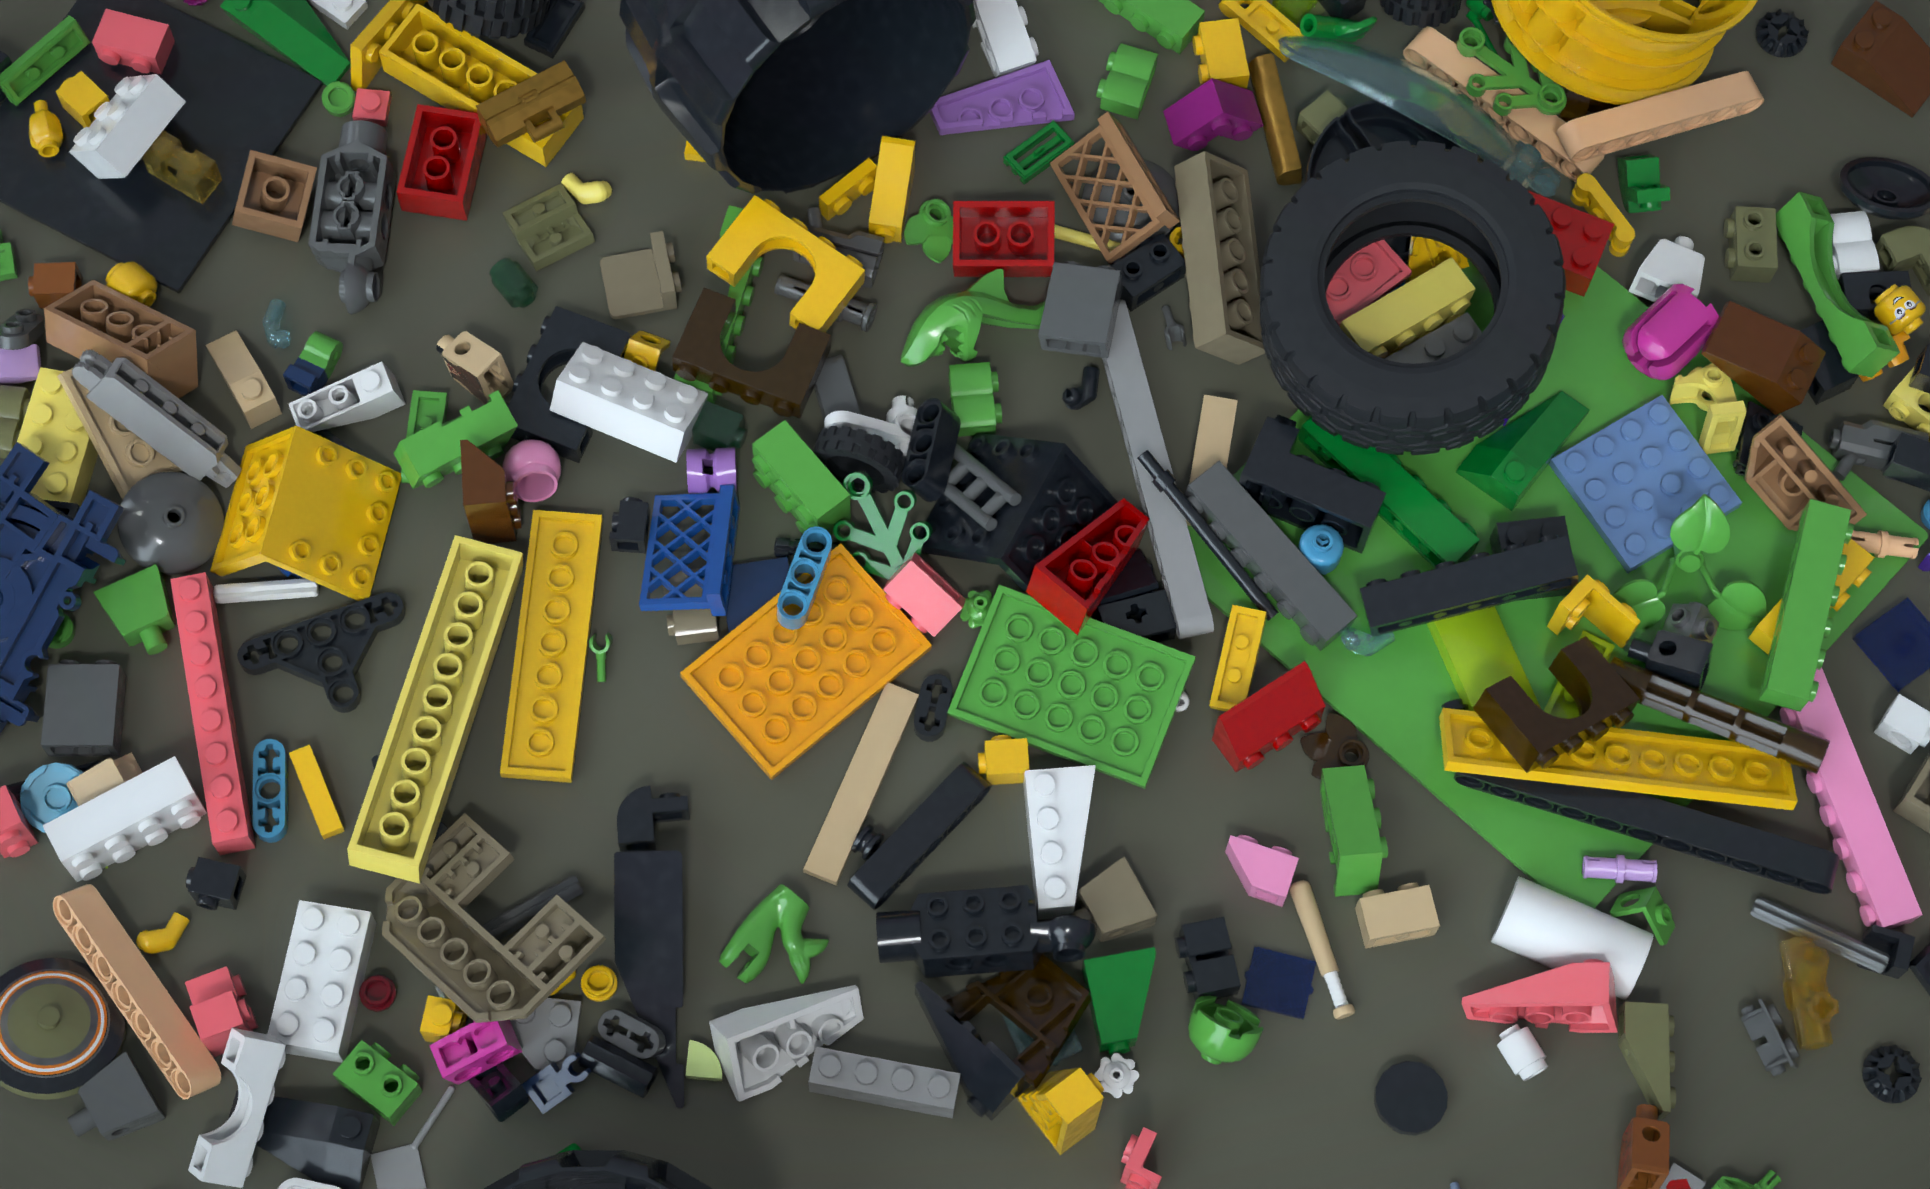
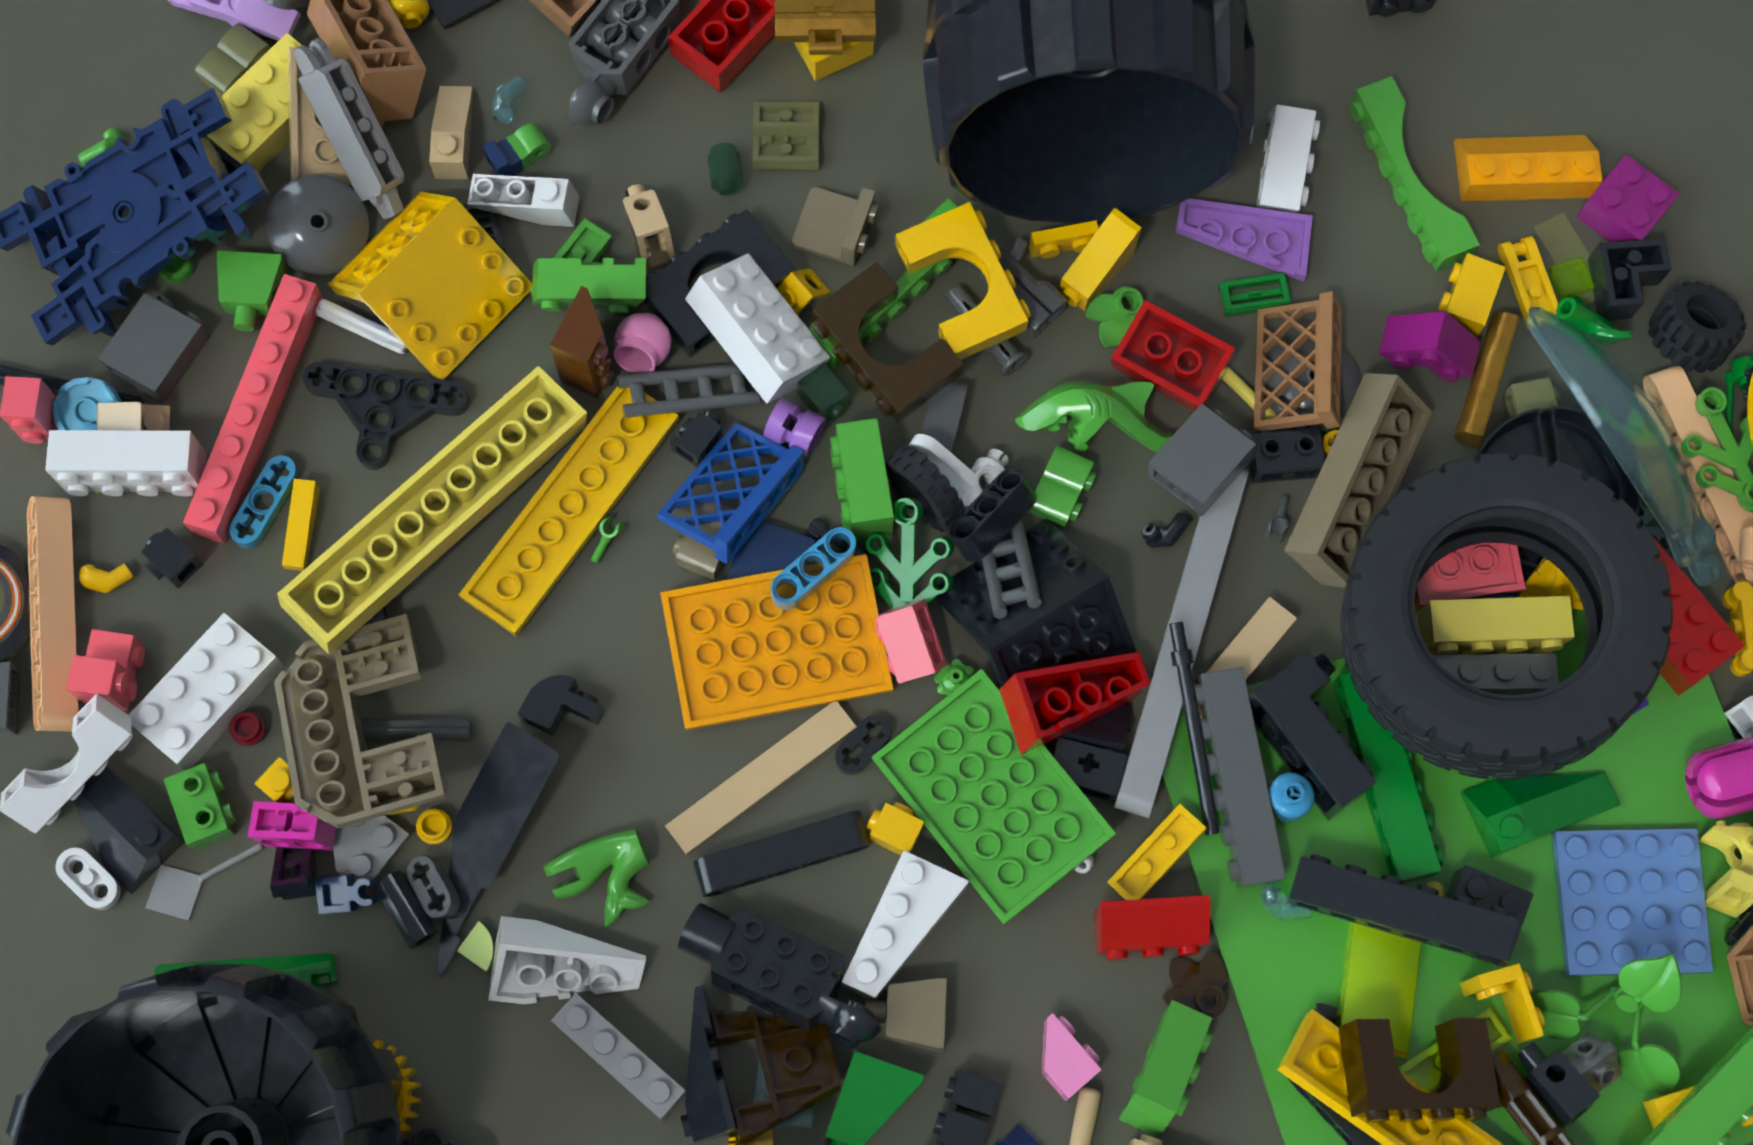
camera: 30 degrees right, 5 degrees up
light yellow arm [561,172,612,204] -> none
black bush [851,824,885,861] -> none
bright green brick [1096,43,1158,120] -> none
none -> dark grey bar [617,364,760,418]

